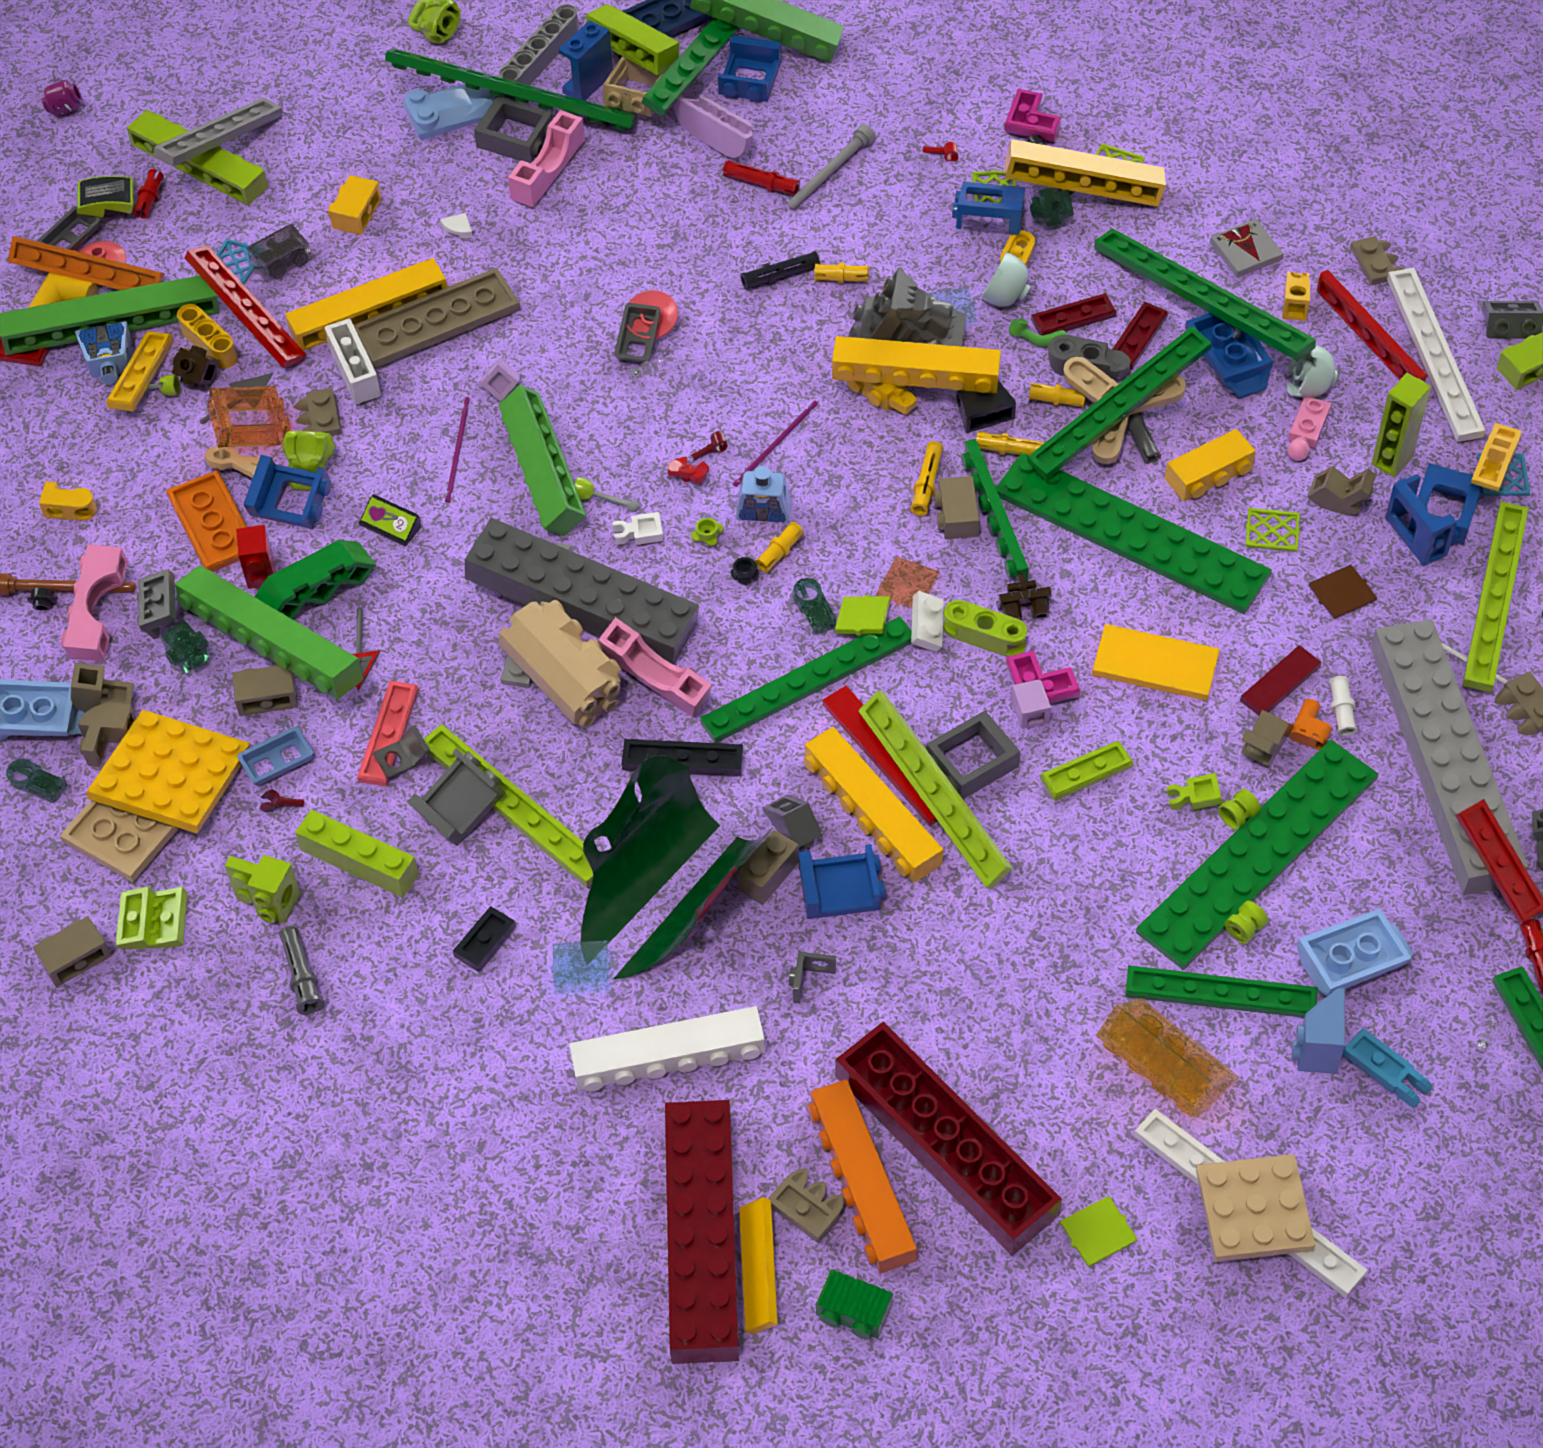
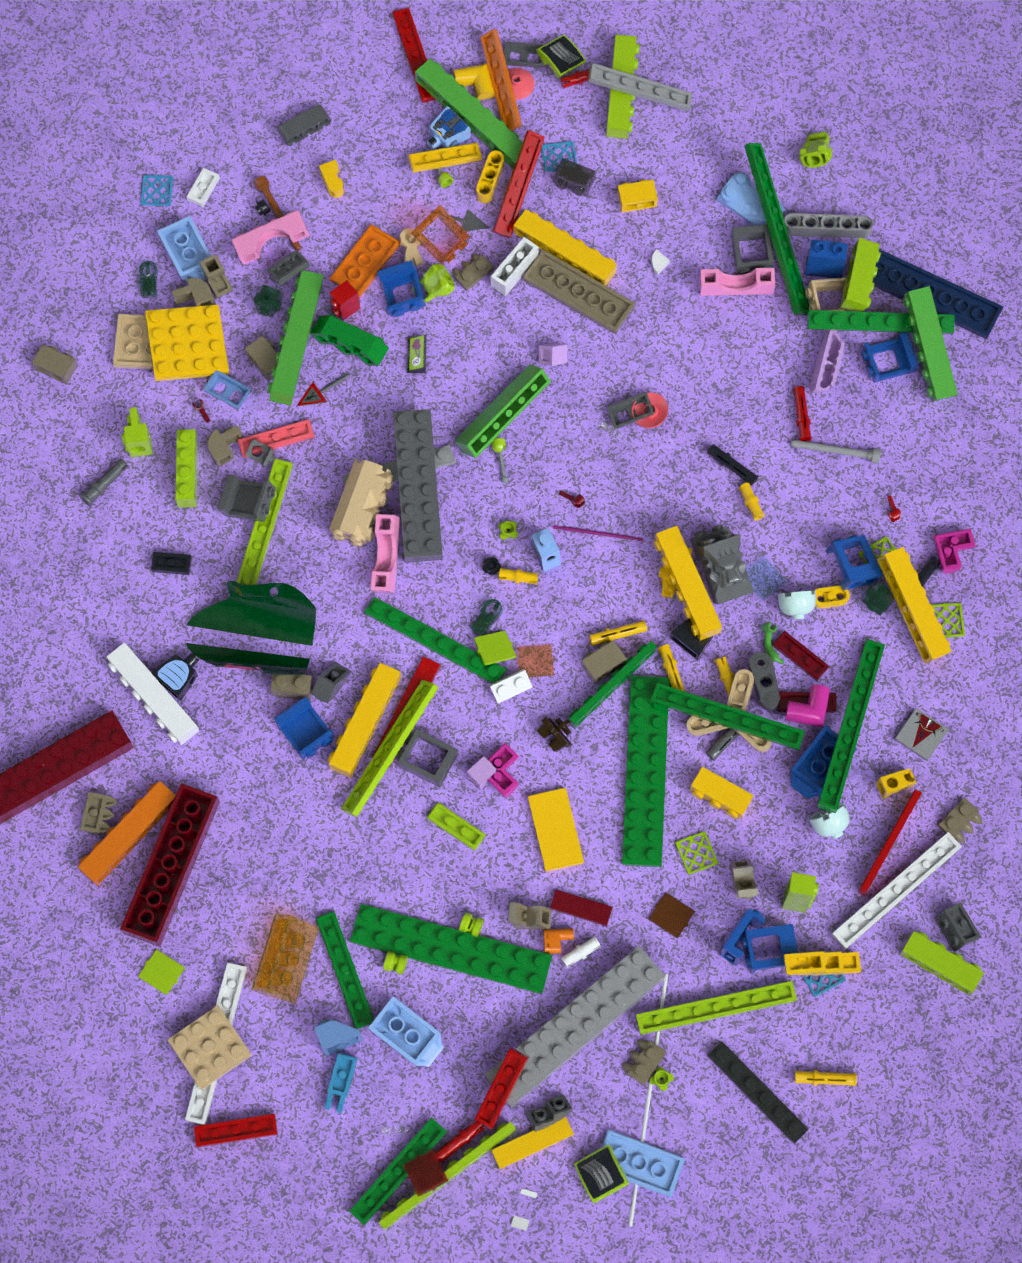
camera: 60 degrees right, 15 degrees up
lime slope [116,886,188,949] -> none
dark brown brick [172,345,220,387] -> none
magenta piece [445,397,470,503] -> none
clear light blue piece [550,941,611,994] -> none
white plate [612,512,664,545] -> none
black plate [621,739,743,776] -> none
red piece [667,457,709,483] -> none
yellow tile [739,1197,778,1334] -> none
dark grey bracket [789,952,836,1003] -> none
green brick [816,1269,893,1339] -> none
lime piece [943,600,1027,657] -> none
lime plate [1166,773,1222,810] -> none
bright pink plate [1287,397,1331,461] -> none
none -> torso [152,653,199,701]
none -> red plate [194,1114,278,1148]
none -> dark tan brick [208,425,243,468]
none -> dark pink brick [785,685,830,728]

